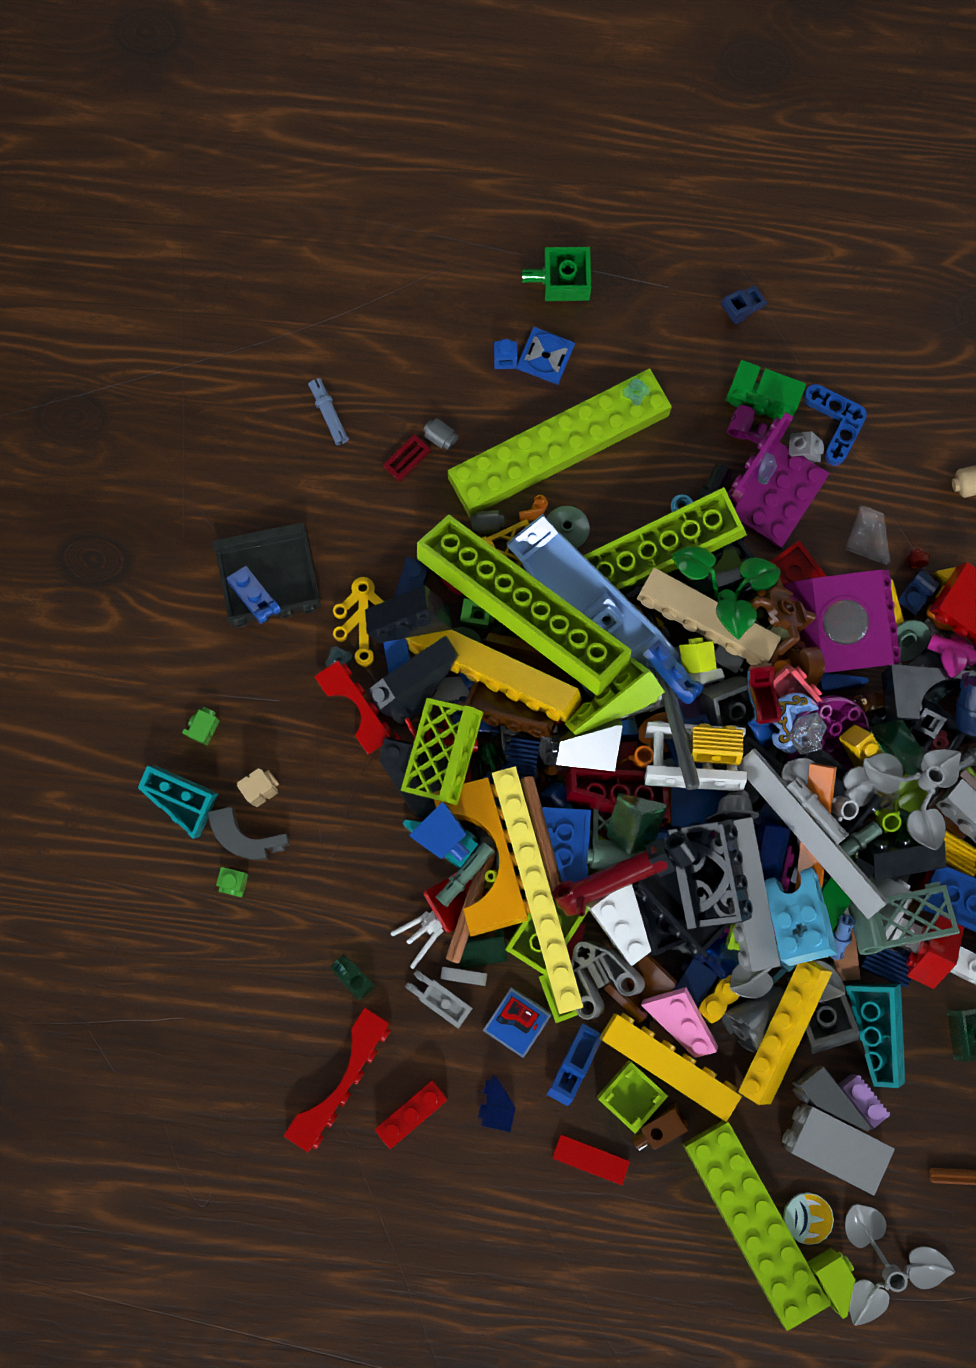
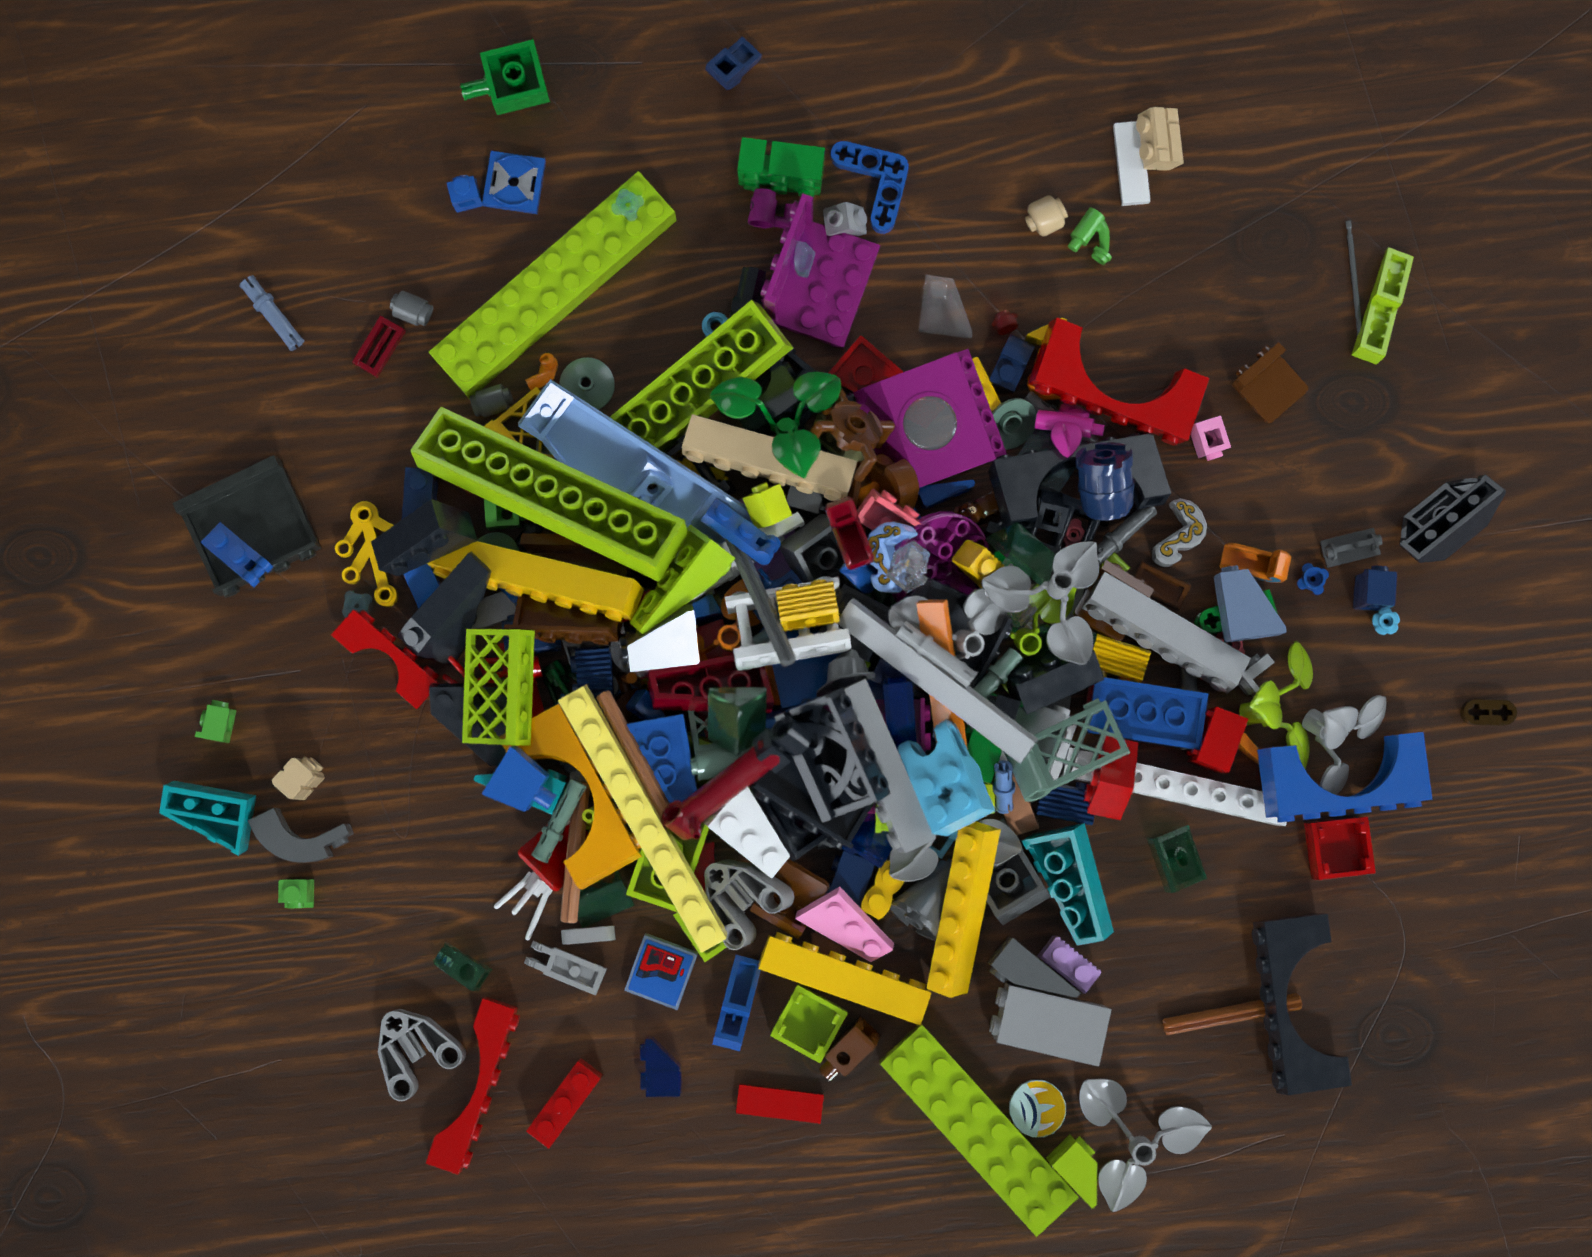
camera: 10 degrees left, 5 degrees up
none -> light grey connector [378,1009,466,1101]

